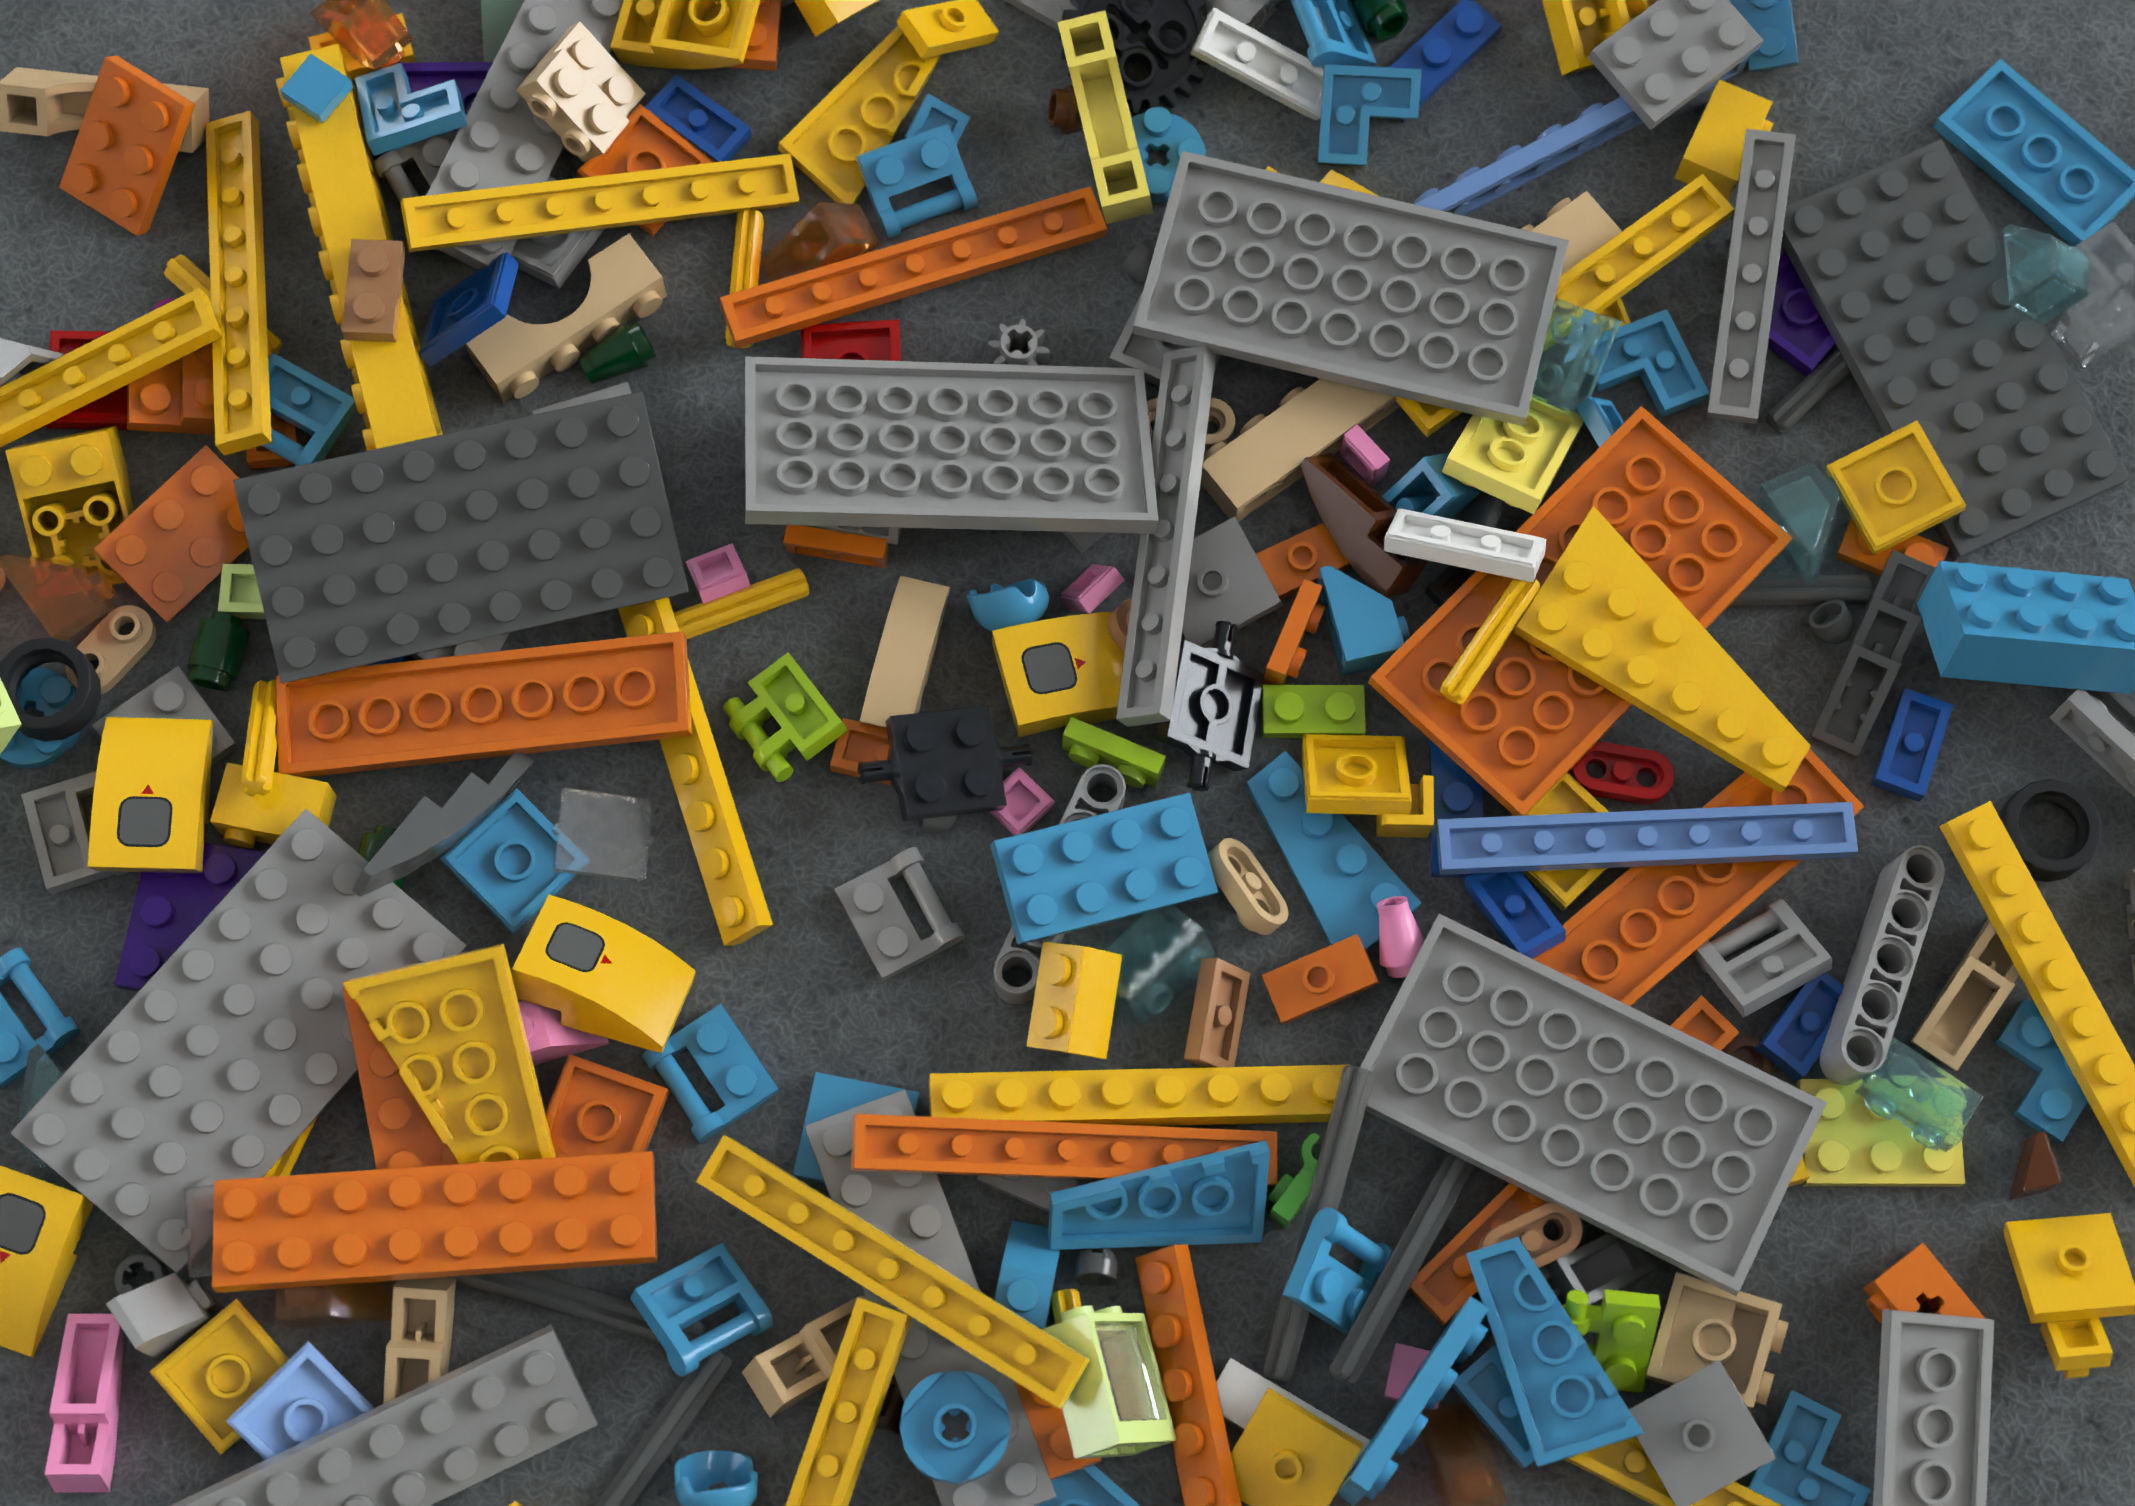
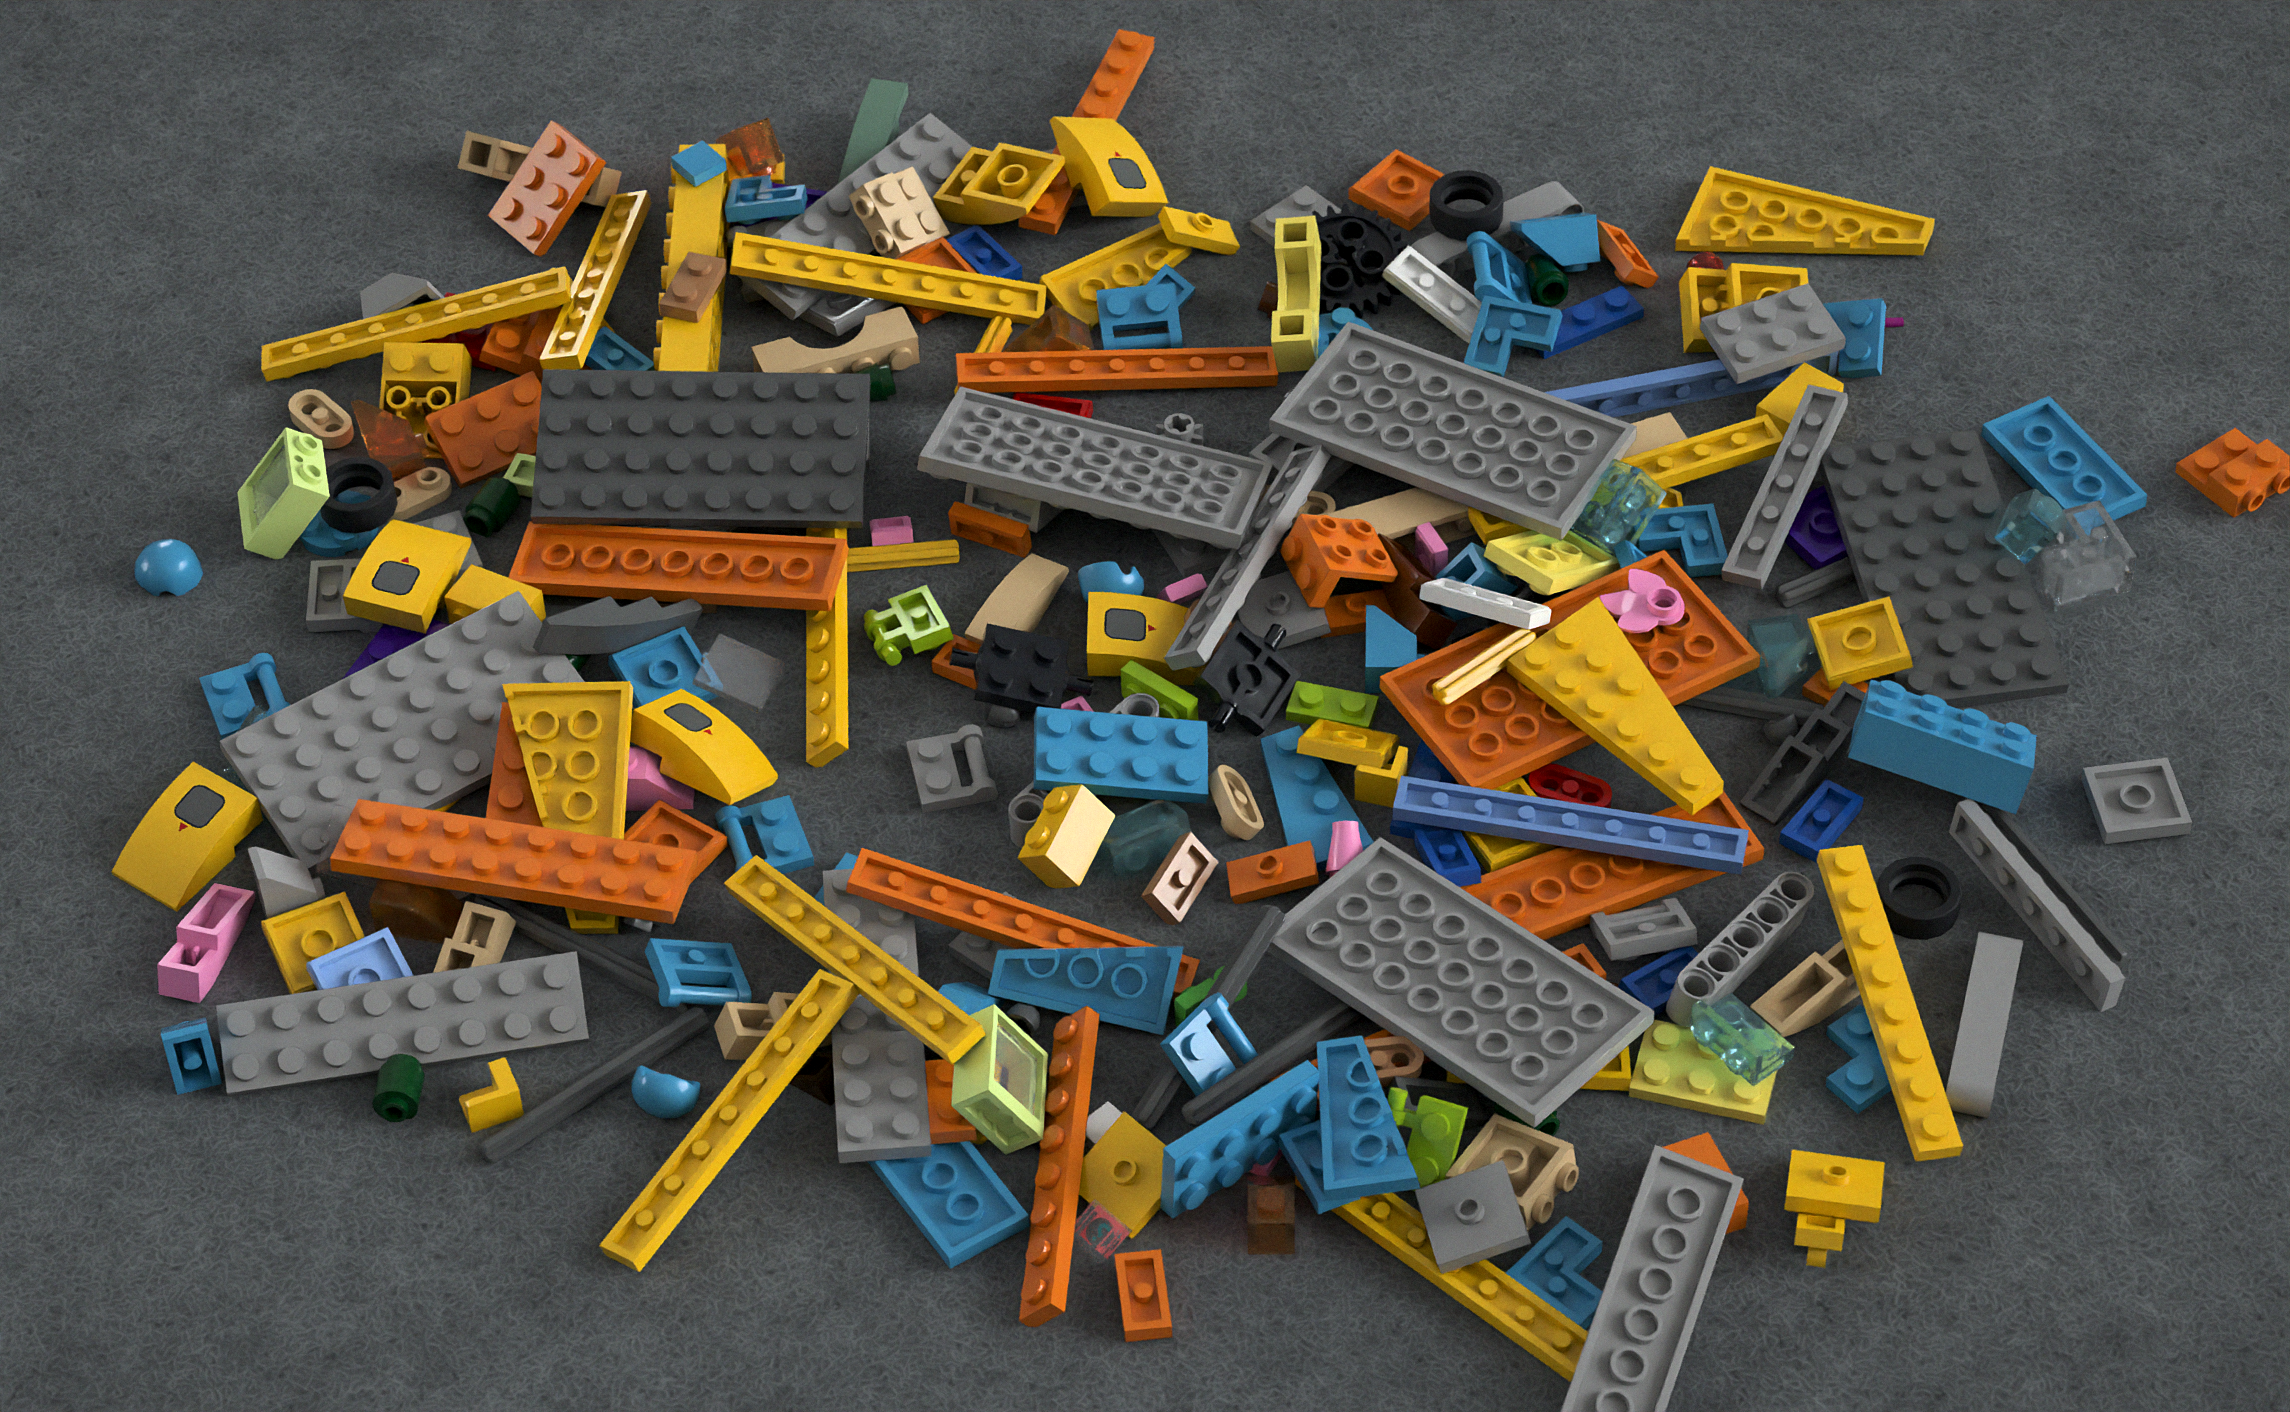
camera: 20 degrees right, 25 degrees down
yellow axle [240,679,277,797] -> none
blue plate [419,252,519,367] -> none
dark azure plate [900,1371,1011,1485] -> none
yellow plate [929,1064,1350,1126] -> none
orange plate [1263,579,1326,685] -> none
reddish brown slope [2010,1131,2062,1200] -> none
none -> orange bracket [1280,514,1398,608]
none -> bright pink plate [1600,569,1685,633]

